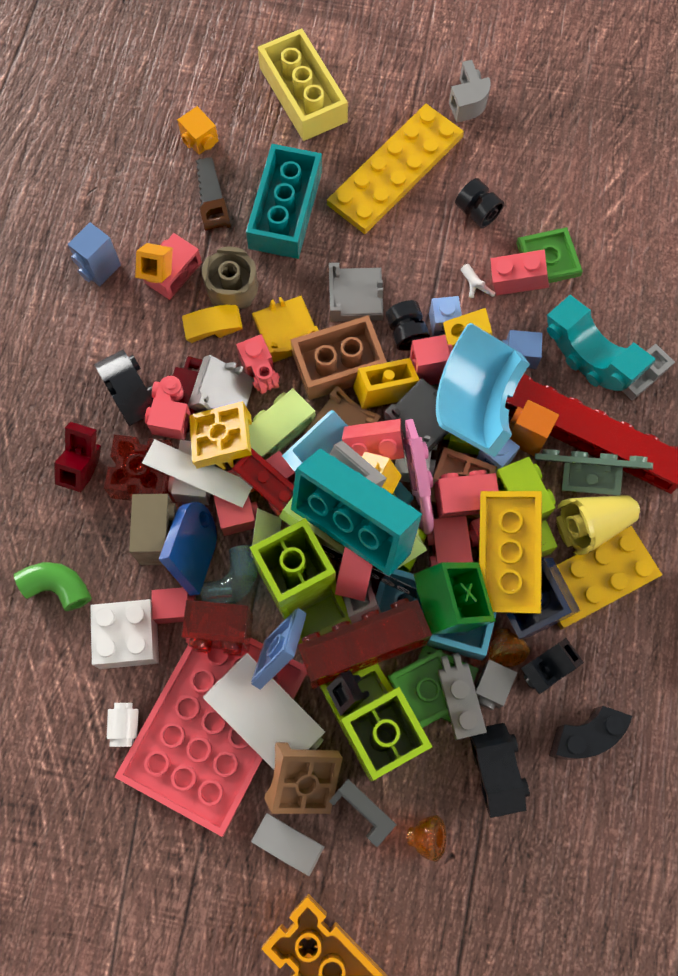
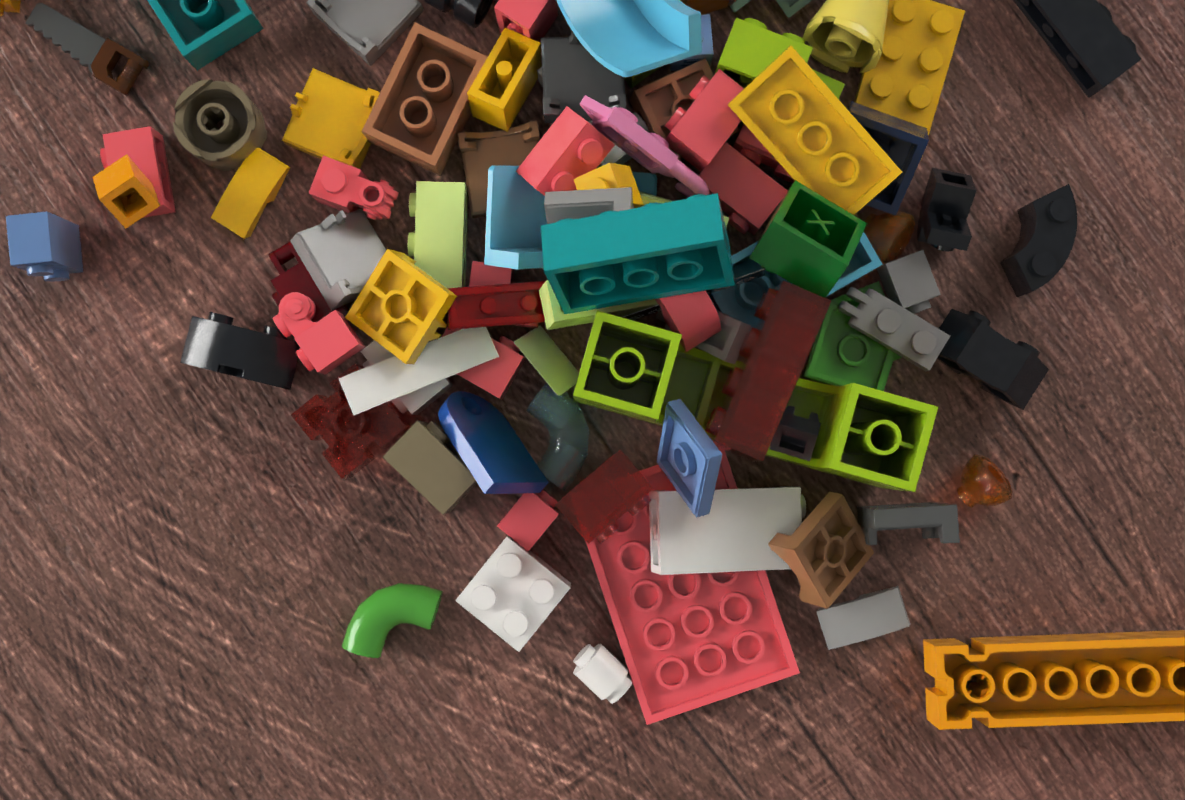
camera: 50 degrees left, 15 degrees up
dark red brick [54,422,101,492] -> none

